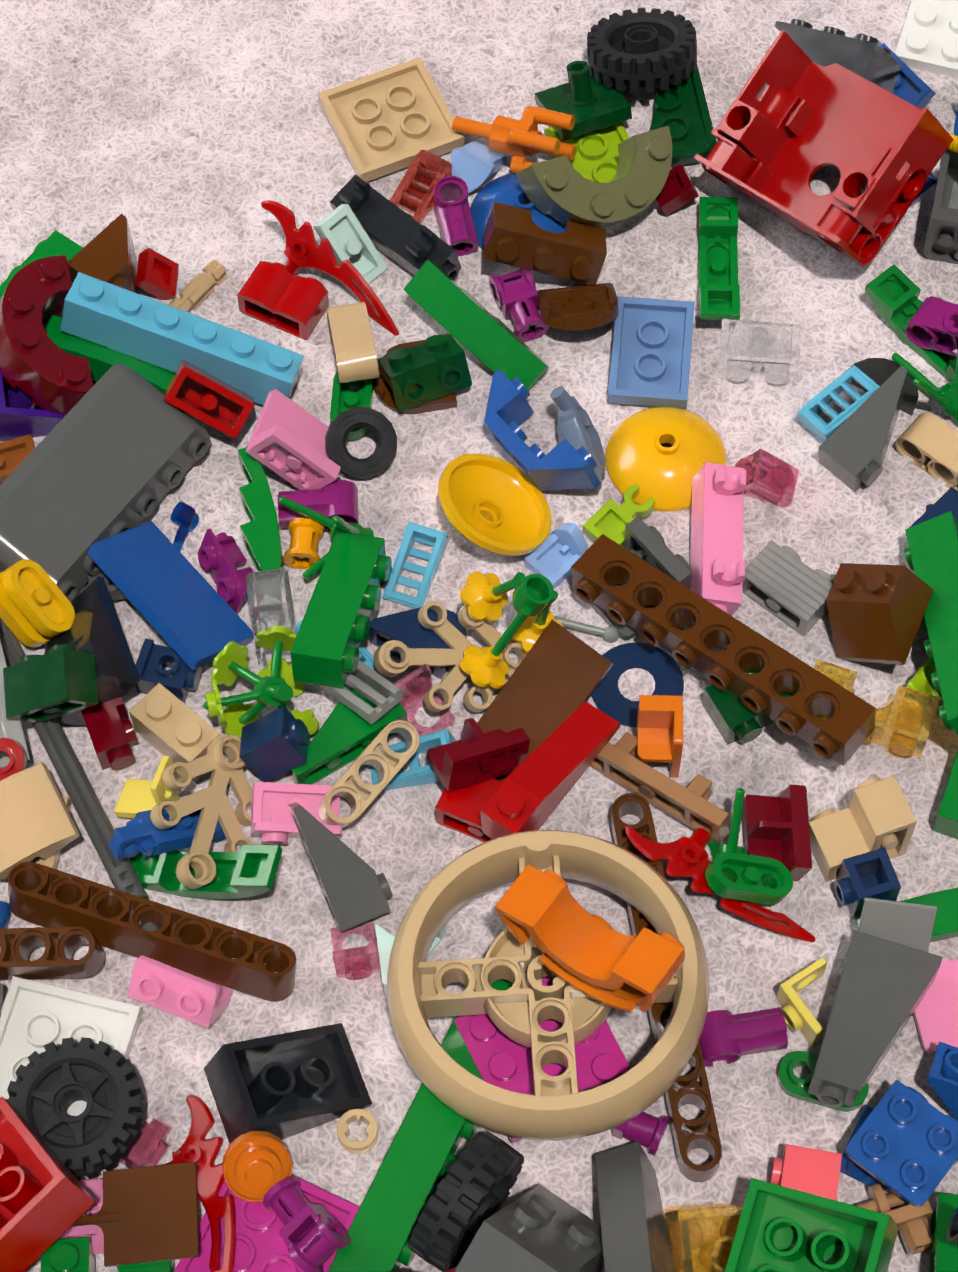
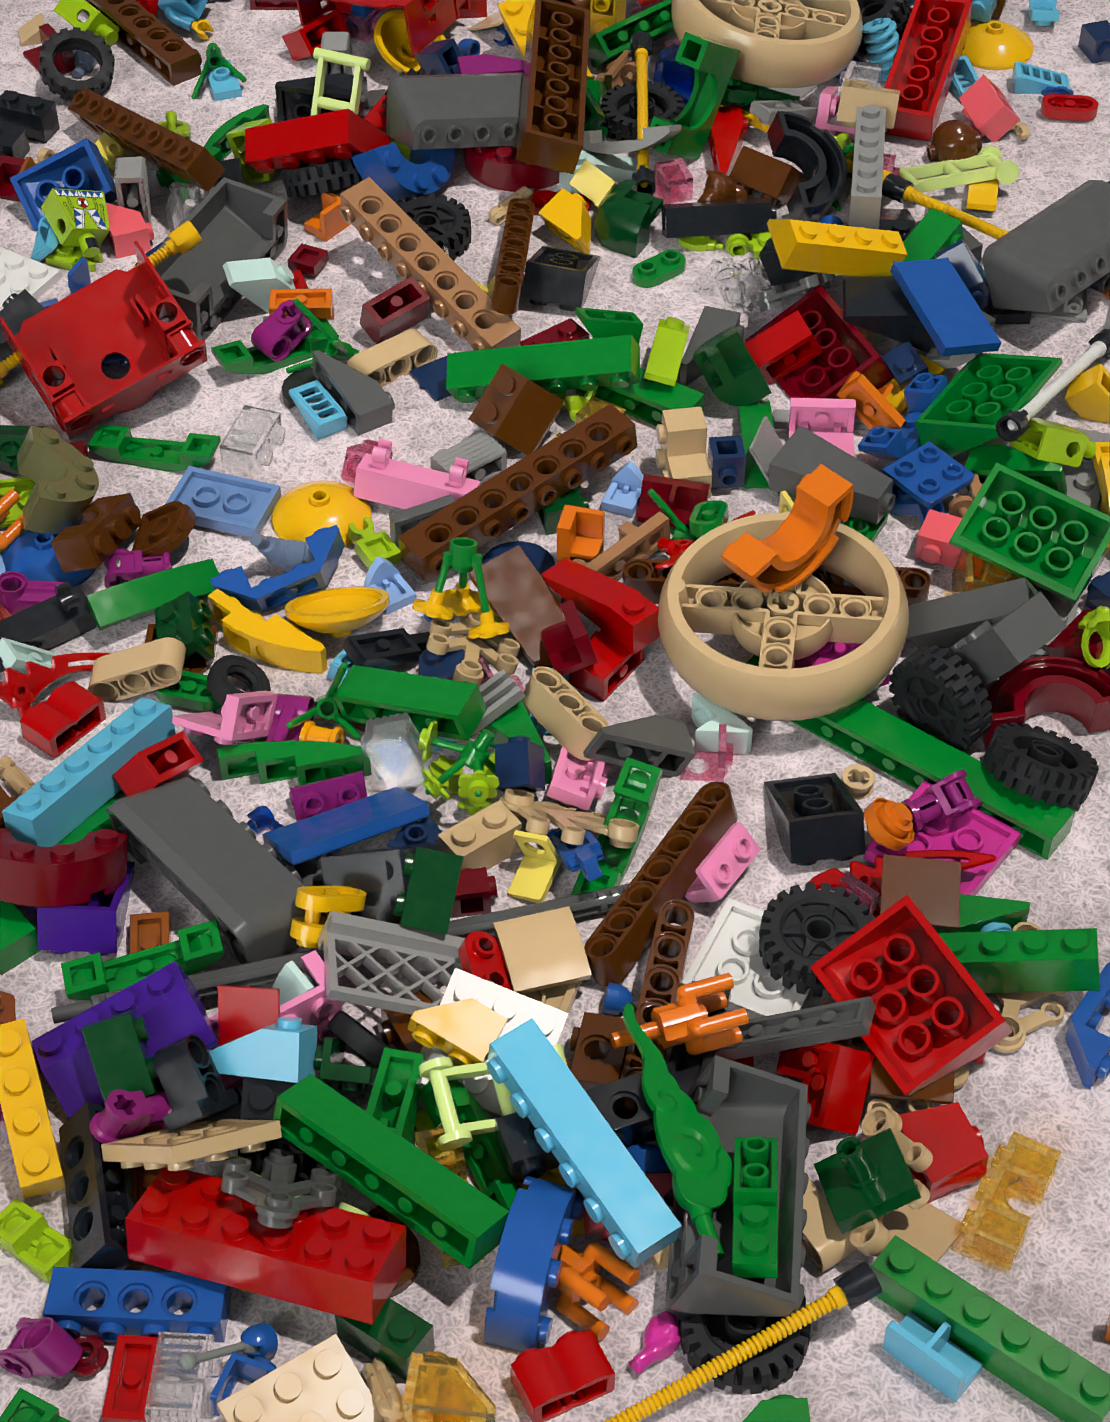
camera: 80 degrees left, 15 degrees down
none -> yellow slope [207,589,328,674]
none -> black hinge [342,628,430,668]
none -> light blue tile [601,461,644,517]

